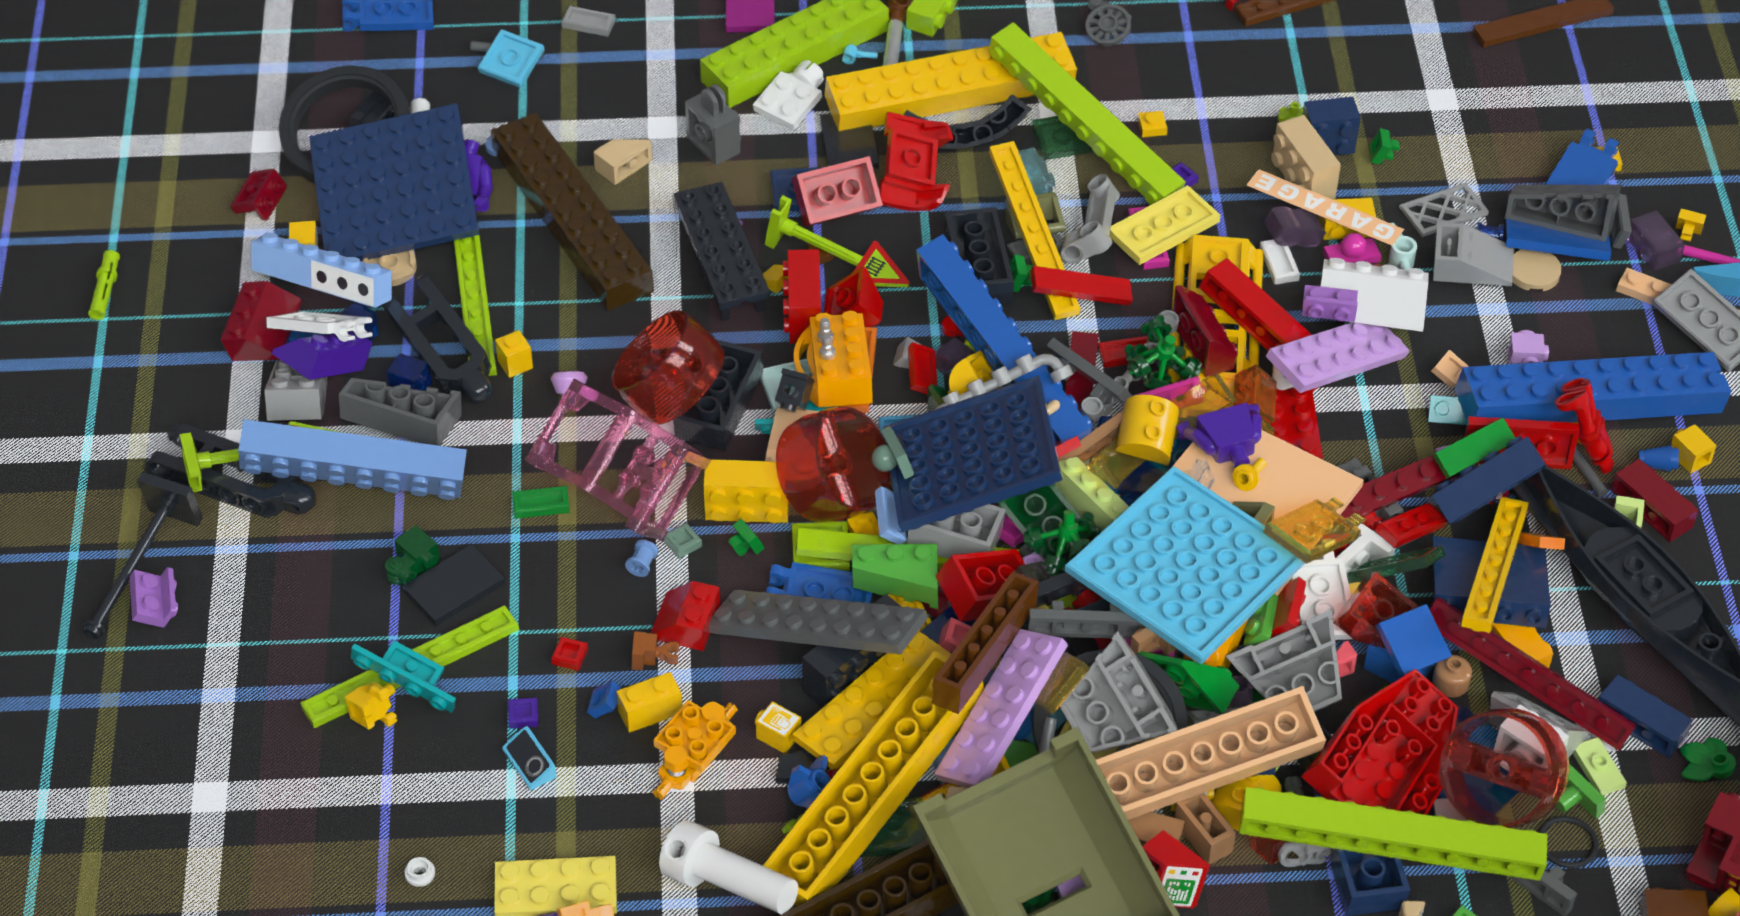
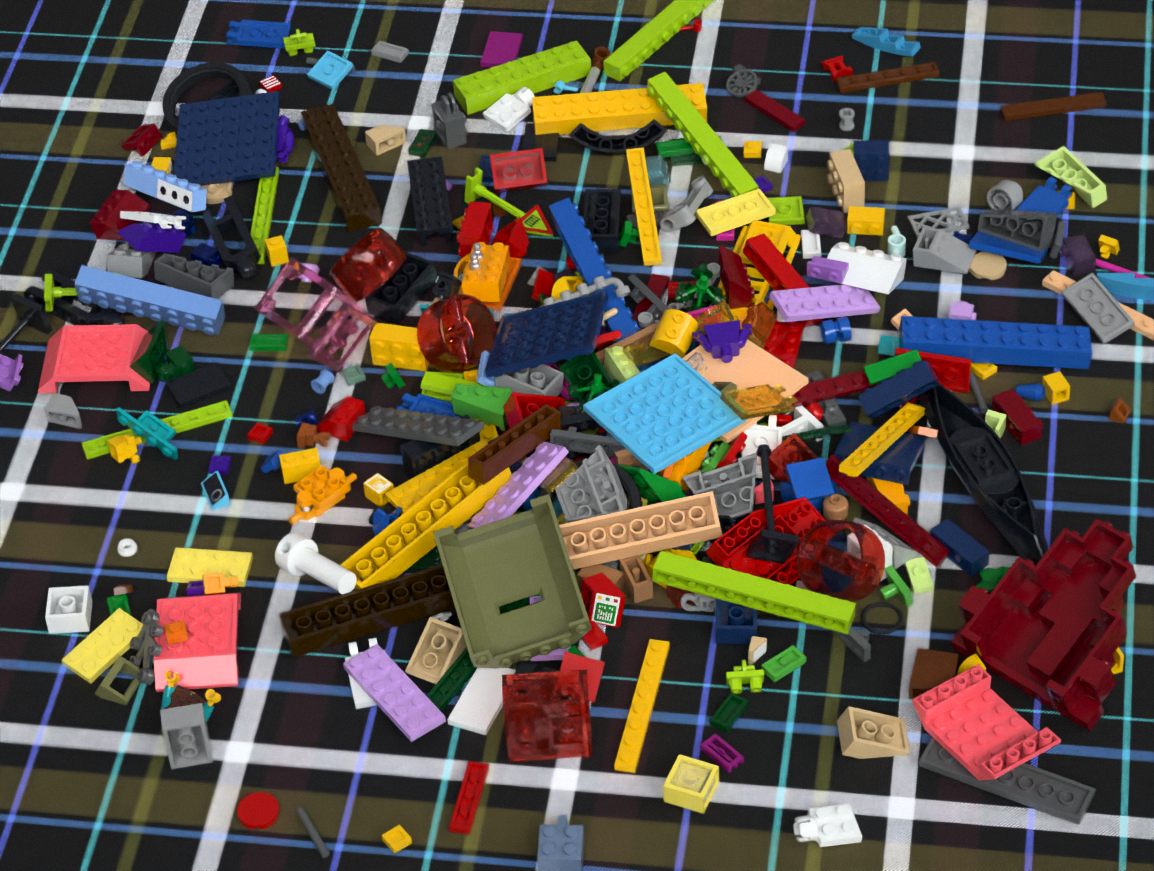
camera: 15 degrees right, 5 degrees down
lime pin [88,250,120,320] -> none
sand green tile [872,427,914,479] -> none
red piece [879,112,953,211] -> none
red tile [1030,266,1133,306] -> none
yellow plate [1232,457,1267,491] -> none
light nougat sticker [1247,169,1404,246] -> none
dark pink tile [1323,233,1382,264] -> none
green tile [1369,128,1400,165] -> none
red tile [1375,503,1448,548] -> none
red piece [1555,378,1614,474] -> none
none -> coral slope [38,324,151,393]
none -> light grey slope [44,393,82,429]
none -> dark green slope [129,321,168,383]
none -> yellow tile [161,132,177,150]
none -> red tile [259,75,282,92]
none -> lime hips [283,29,316,56]
none -> clear blue bush [295,408,319,429]
none -> dark green tile [408,129,437,157]
none -> green tile [655,138,693,158]
none -> dark red tile [745,89,805,132]
none -> black tile [746,444,800,564]
none -> white brick [764,143,788,173]
none -> lime tile [767,196,805,225]
none -> blue wheel [820,317,852,345]
none -> light grey bush [839,108,855,131]
none -> light grey piece [987,180,1023,210]
none -> yellowish green wedge [1035,146,1107,208]

